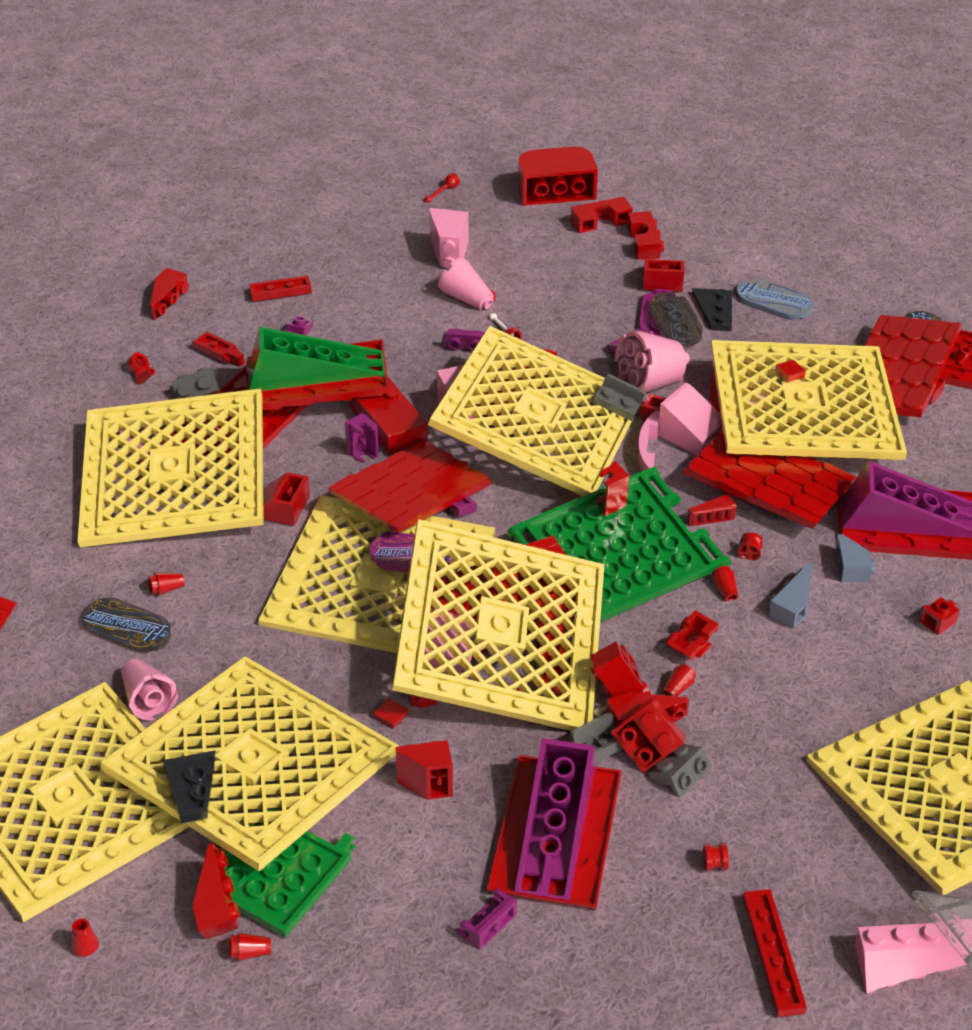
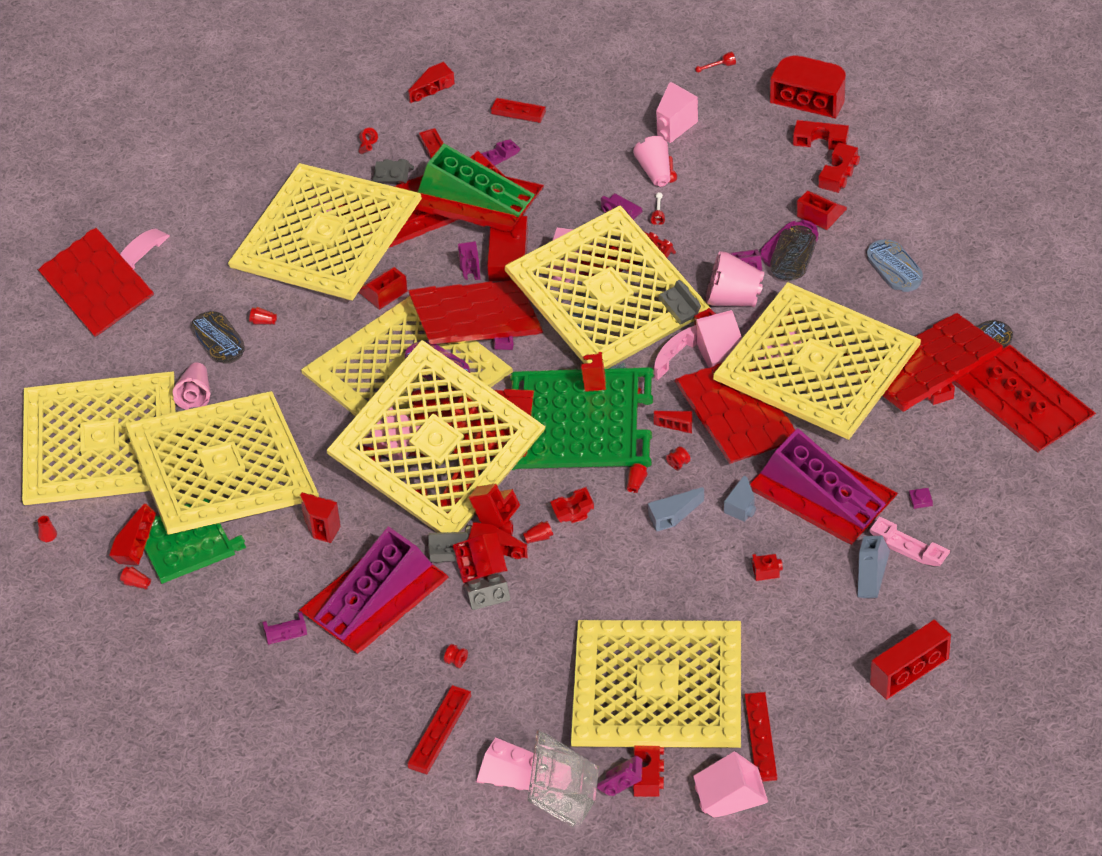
camera: 35 degrees right, 5 degrees up
black wing [163,750,216,824] -> none
red tile [373,698,409,729] -> none
black wing [692,288,732,331] -> none
red tile [775,359,806,382] -> none

